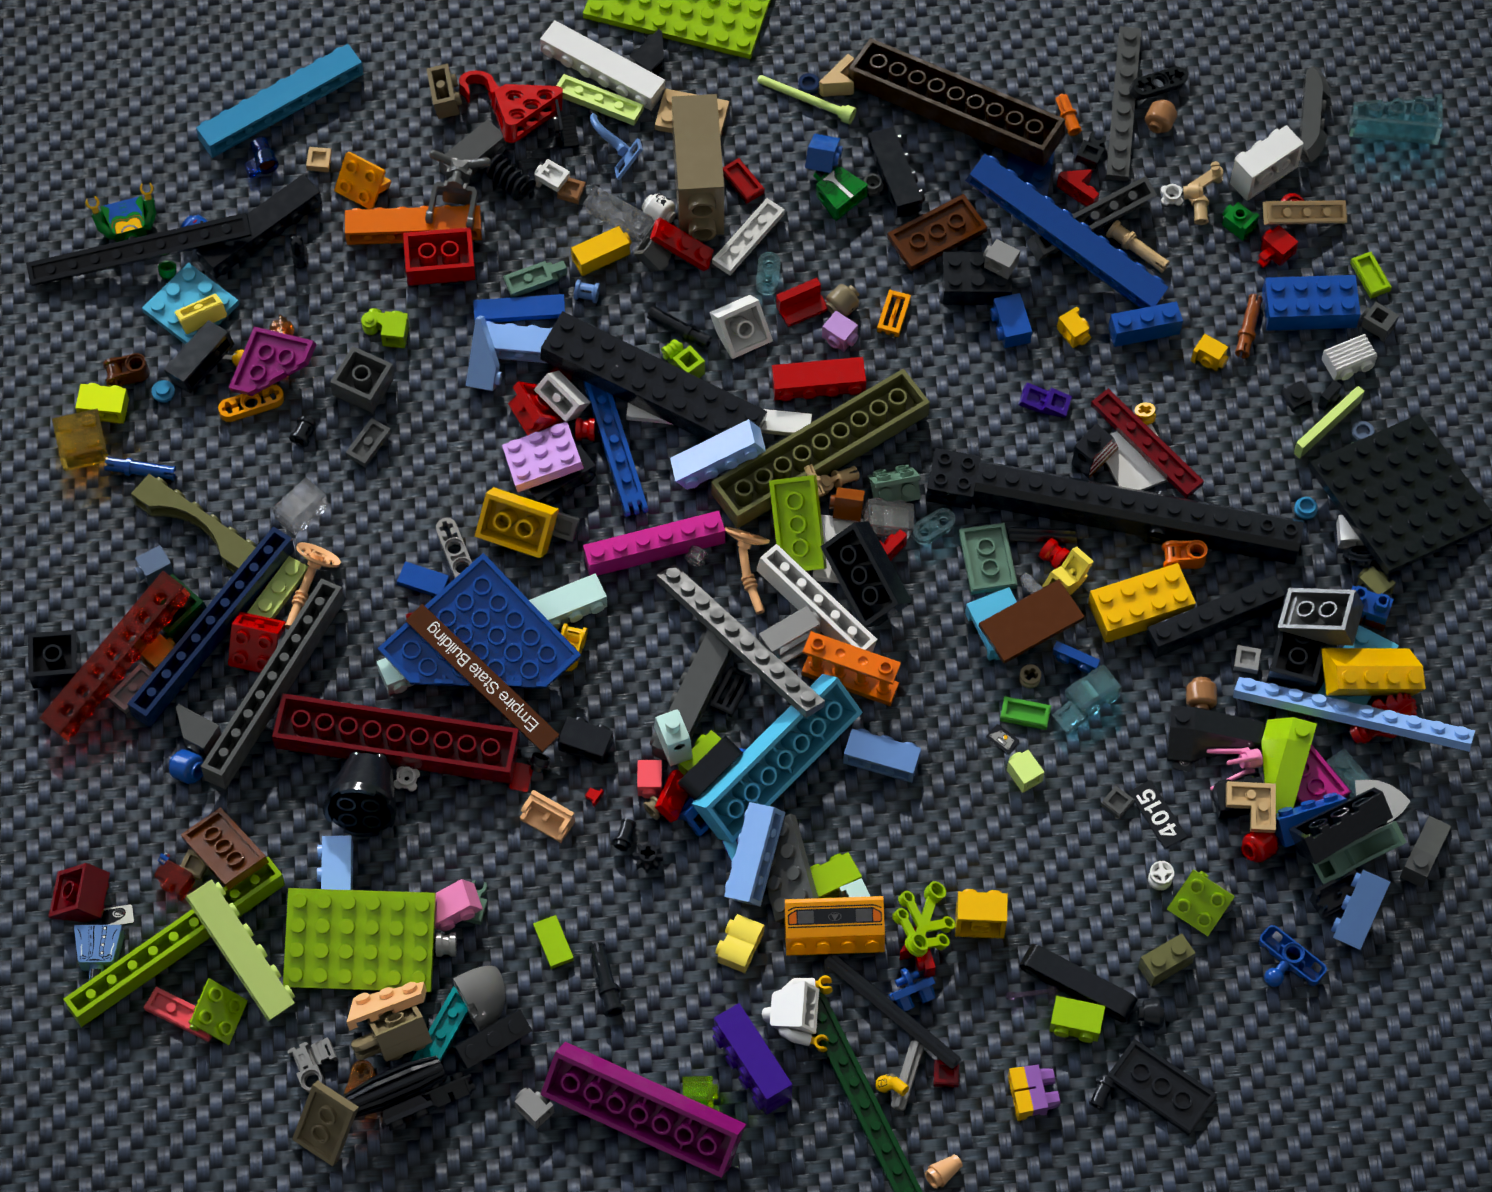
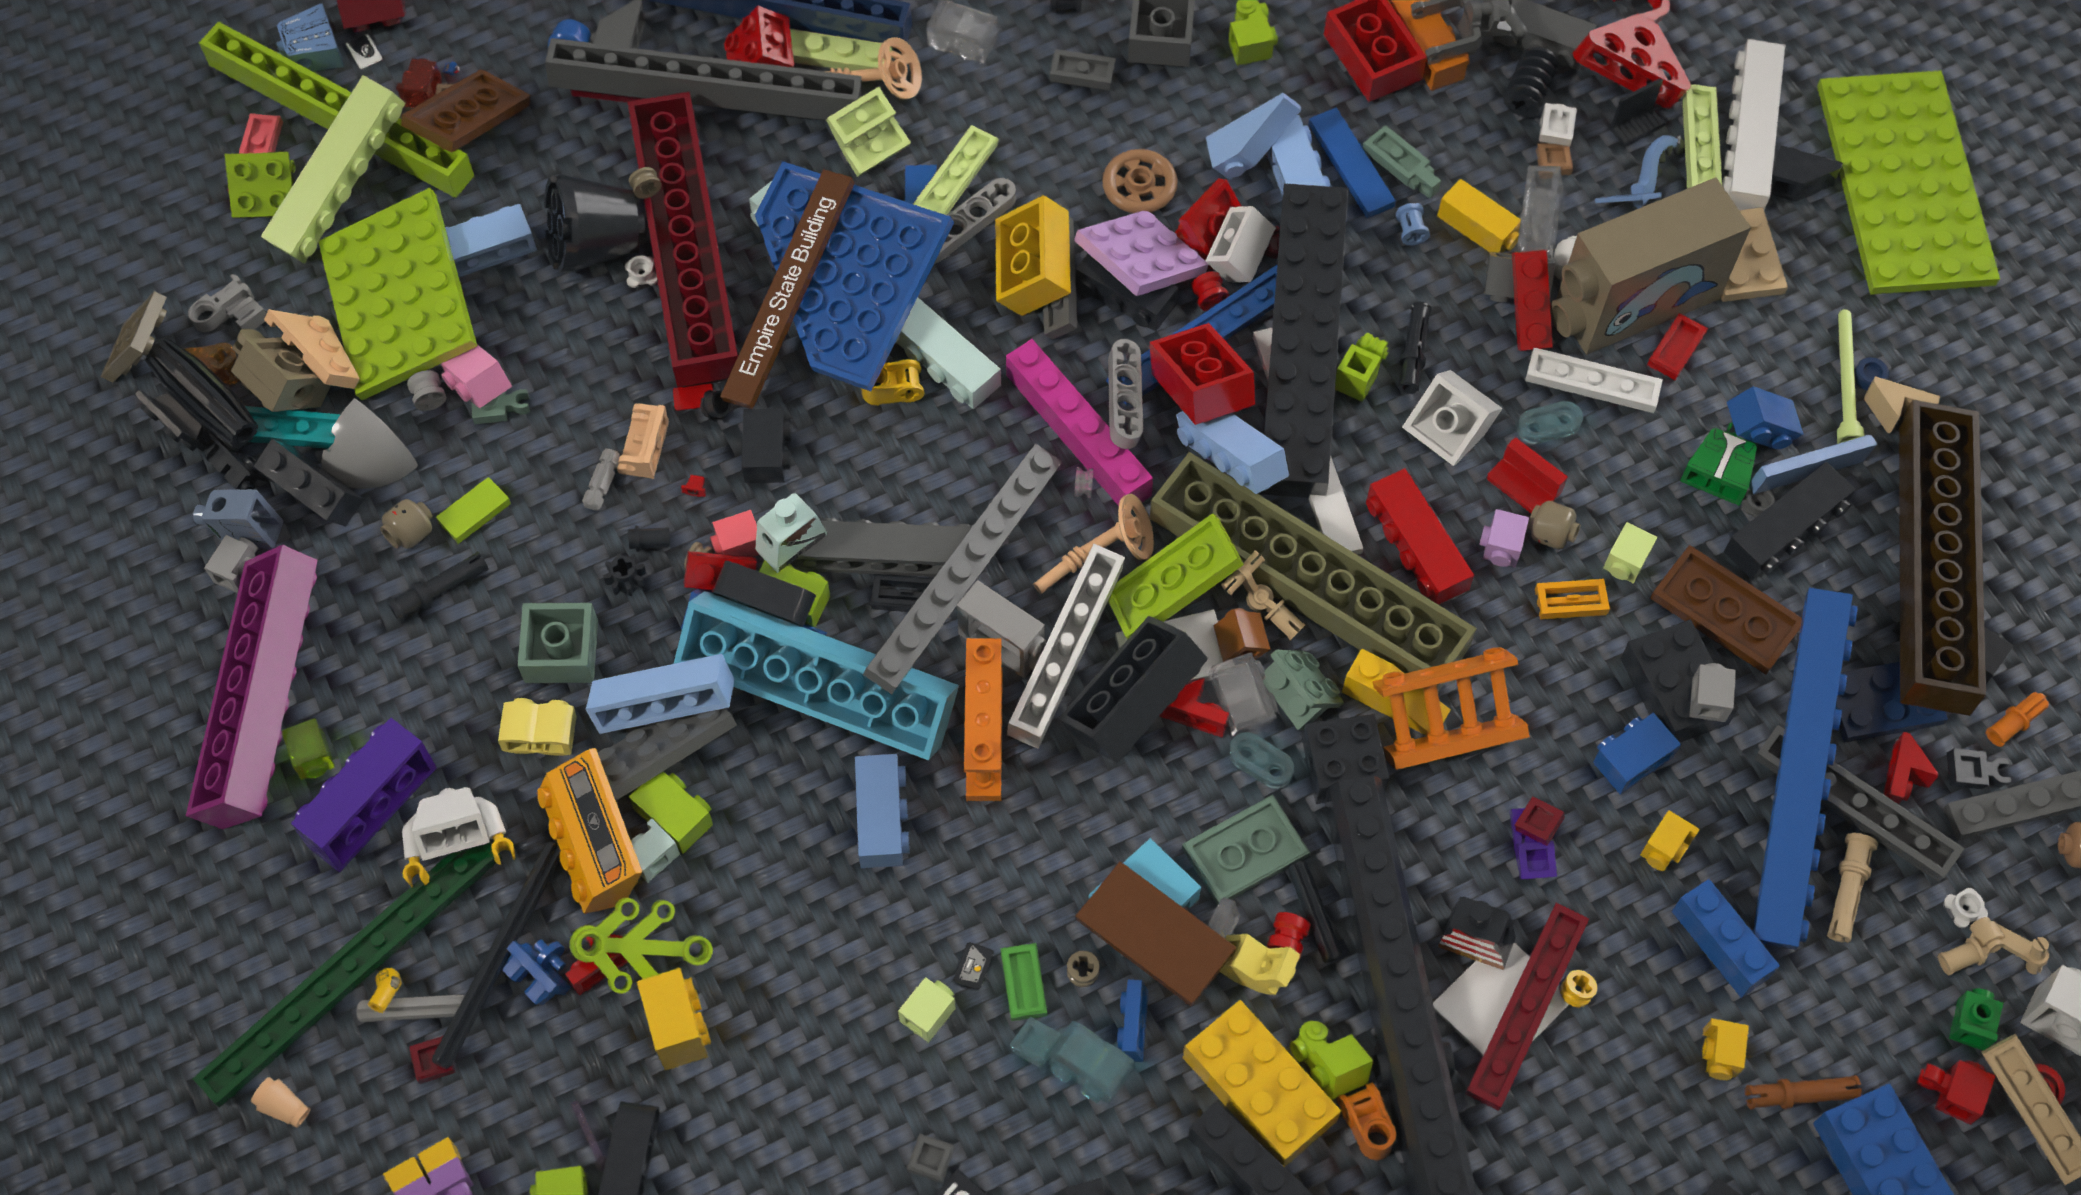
camera: 70 degrees right, 0 degrees up
none -> sand blue torso [193,489,284,550]
none -> dark tan head [380,499,433,549]
none -> sand green brick [518,603,598,683]
none -> light grey axle [582,448,620,511]
none -> dark tan bush [629,167,661,198]
none -> yellowish green slope [826,87,911,177]
none -> yellowish green tile [913,125,999,215]
none -> medium nougat plate [1102,149,1178,213]
none -> light grey beam [1108,339,1143,449]
none -> red brick [1150,323,1255,425]
none -> lime brick [1290,1021,1373,1100]
none -> yellow slope [1342,649,1451,736]
none -> orange fence [1372,647,1530,770]
none -> dark red plate [1515,796,1565,846]
none -> yellowish green brick [1603,522,1657,583]
none -> medium blue tile [1749,435,1877,494]

